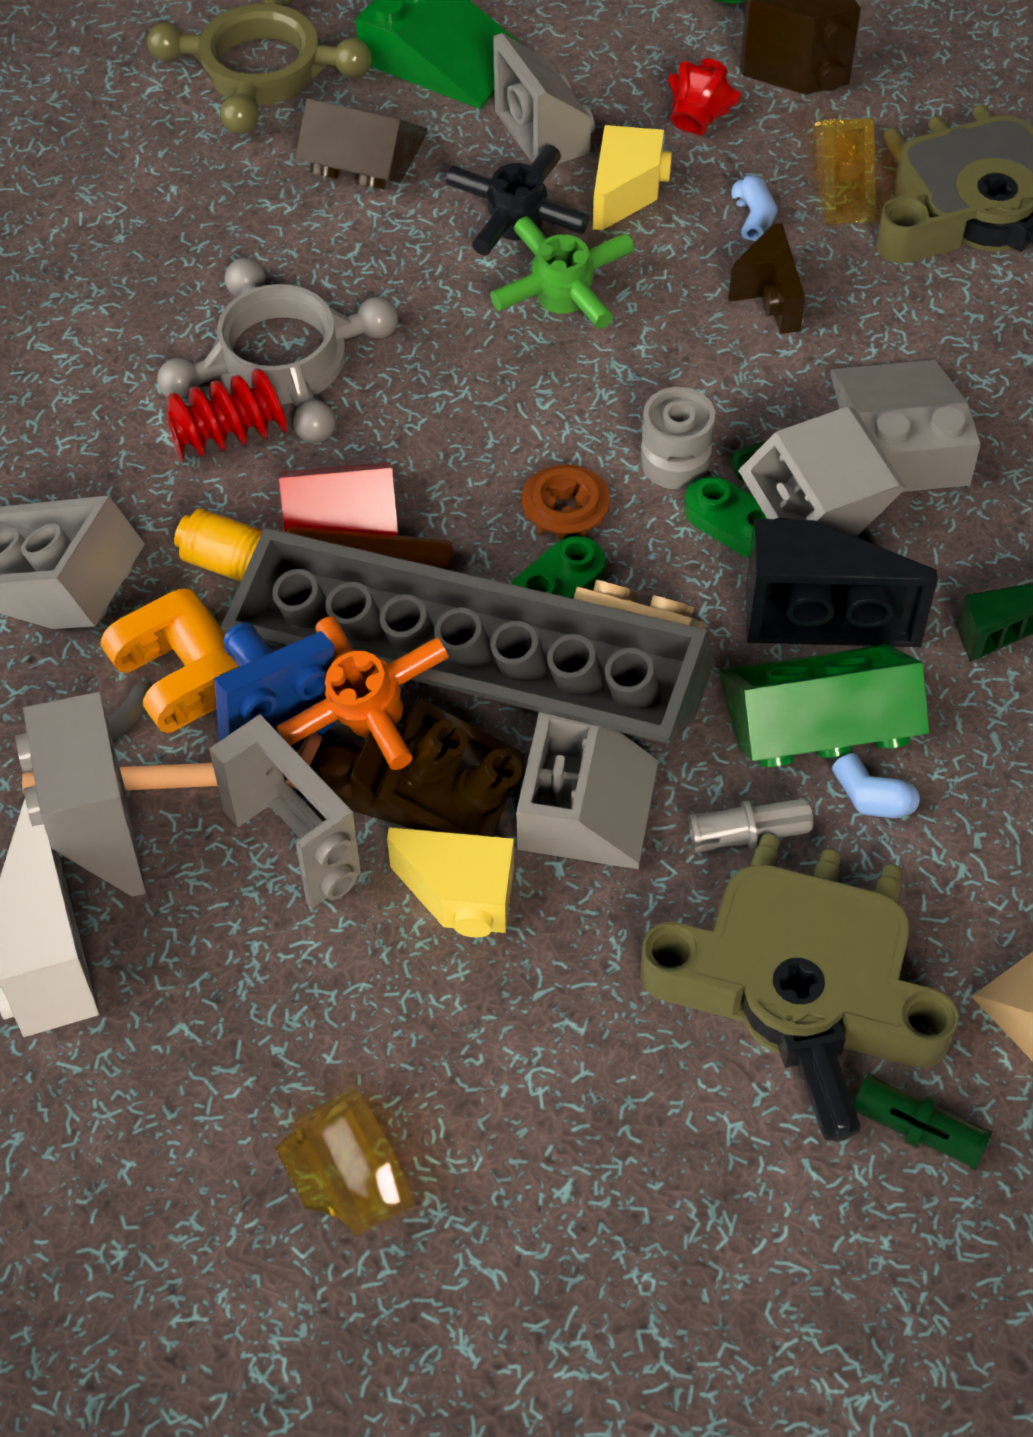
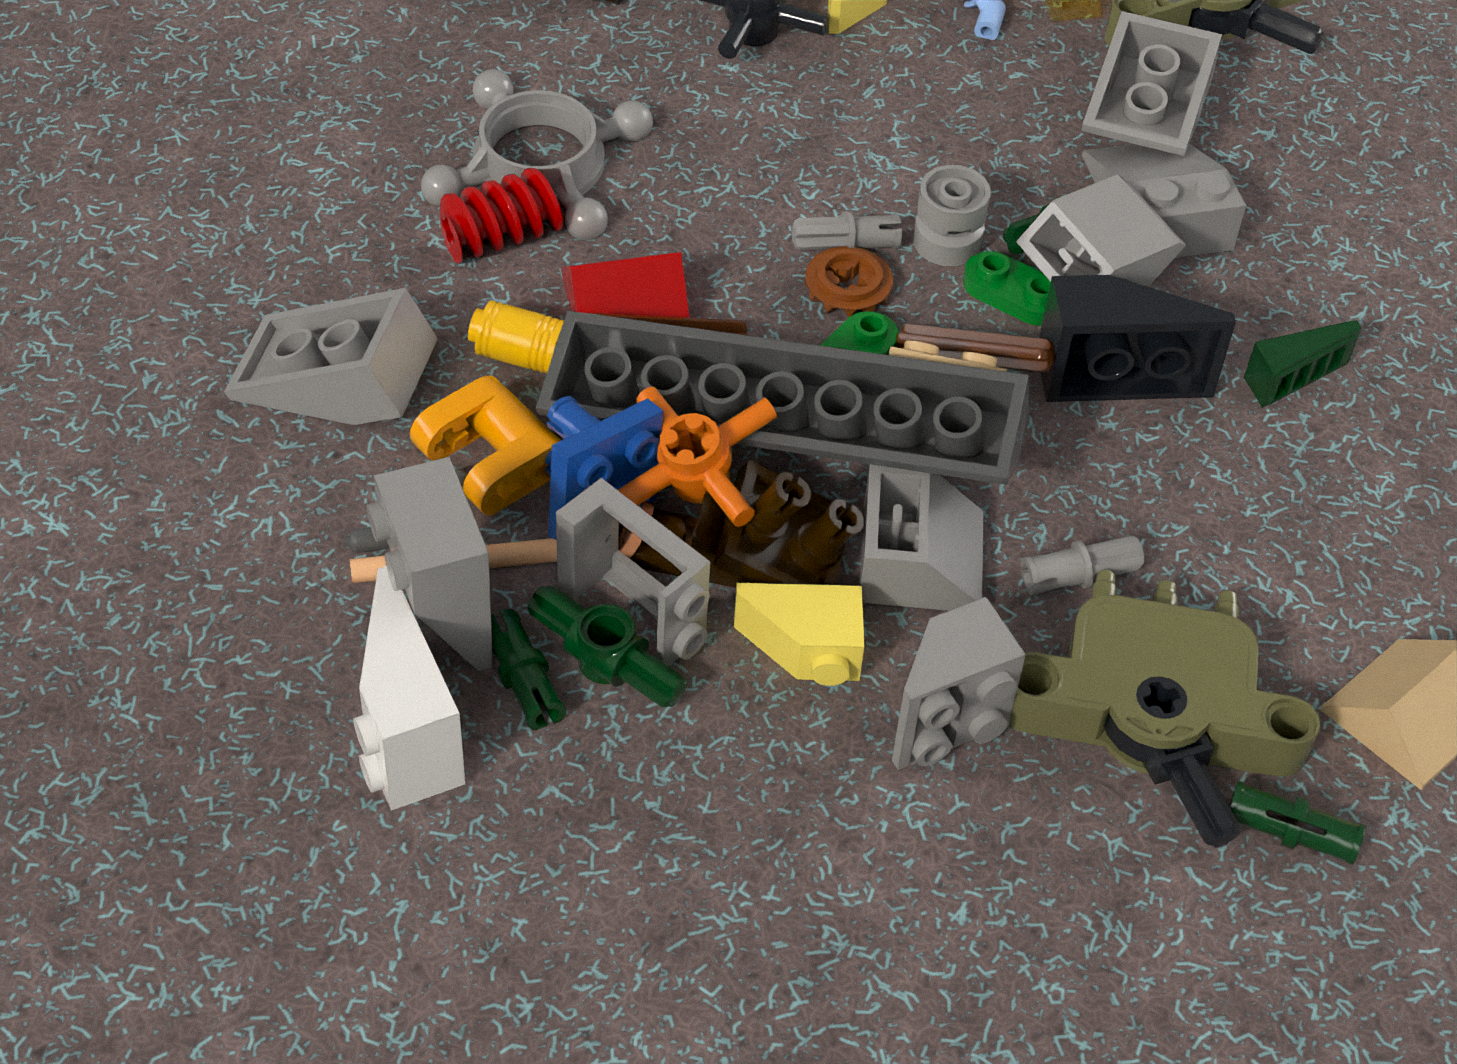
camera: 10 degrees left, 5 degrees down
clear yellow slope [275,1087,415,1237] -> none
bright green bar [490,216,634,329] -> none
green slope [719,644,929,767] -> none
dark brown slope [728,223,805,334] -> none
light blue arm [832,753,920,818] -> none
none -> dark green pin [491,609,566,731]
none -> dark green axle [527,586,687,708]
none -> light grey axle [791,211,902,251]
none -> light grey slope [892,597,1026,770]
none -> reddish brown axle [896,323,1055,373]
none -> light grey slope [1082,11,1222,156]

